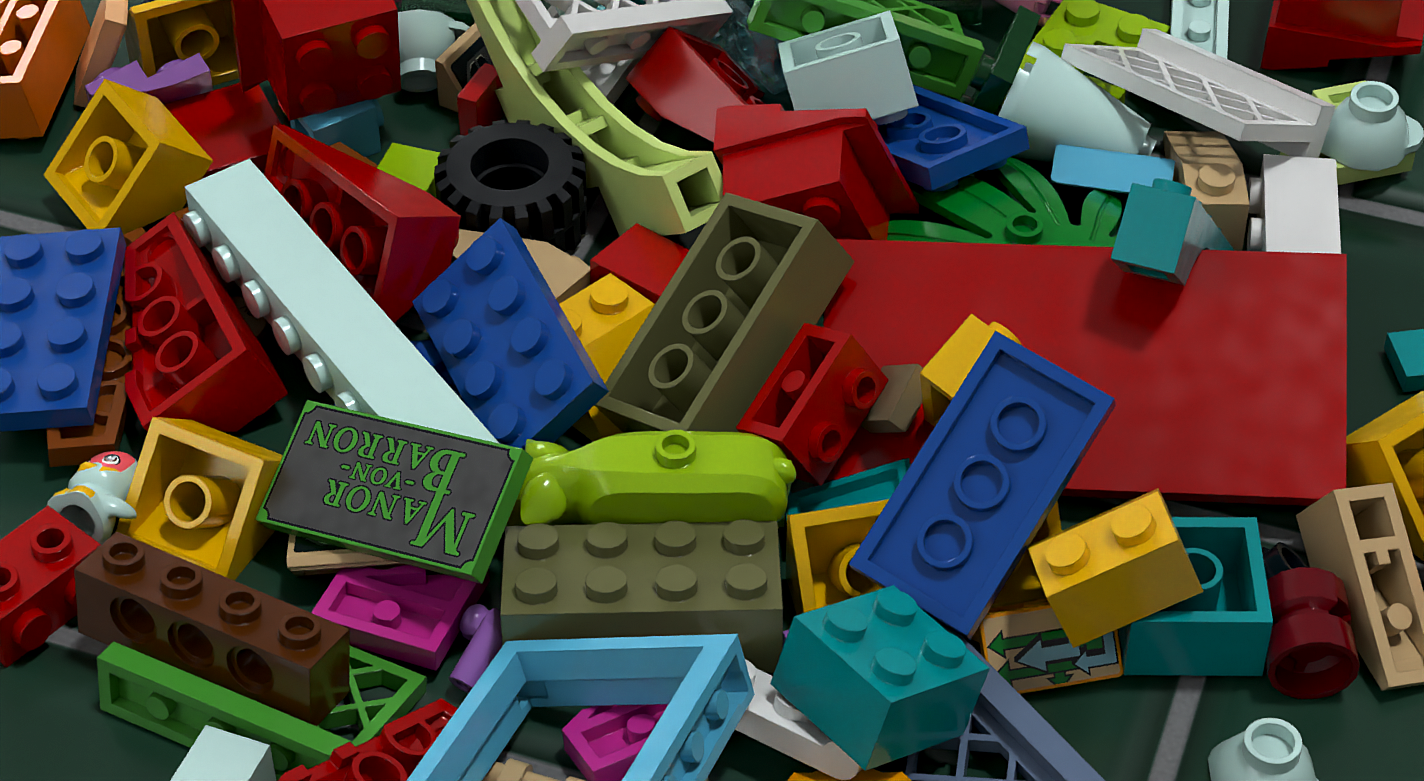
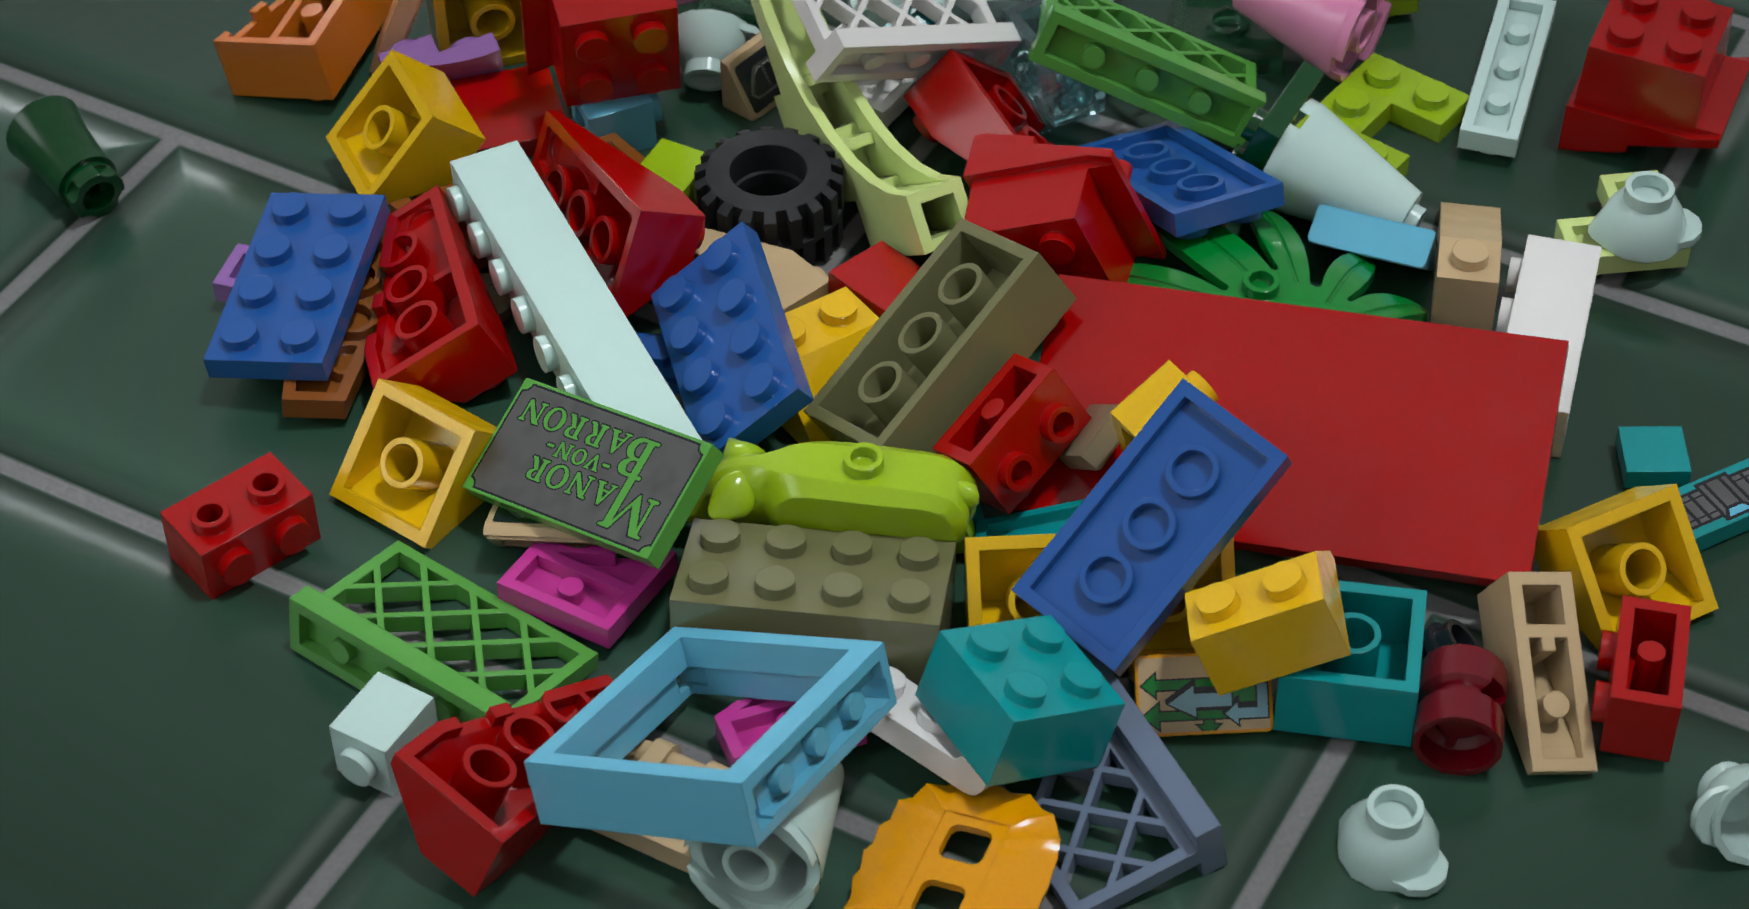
camera: 10 degrees right, 0 degrees up
light aqua animal [47,451,138,545] -> none
reddish brown brick [74,532,350,726] -> none
medium lavender arm [449,604,502,693] -> none
red tile [457,63,505,136] -> none
light aqua brick [778,10,919,125] -> none
white fence [1061,28,1336,158] -> none
teal arch [1111,178,1234,286] -> none

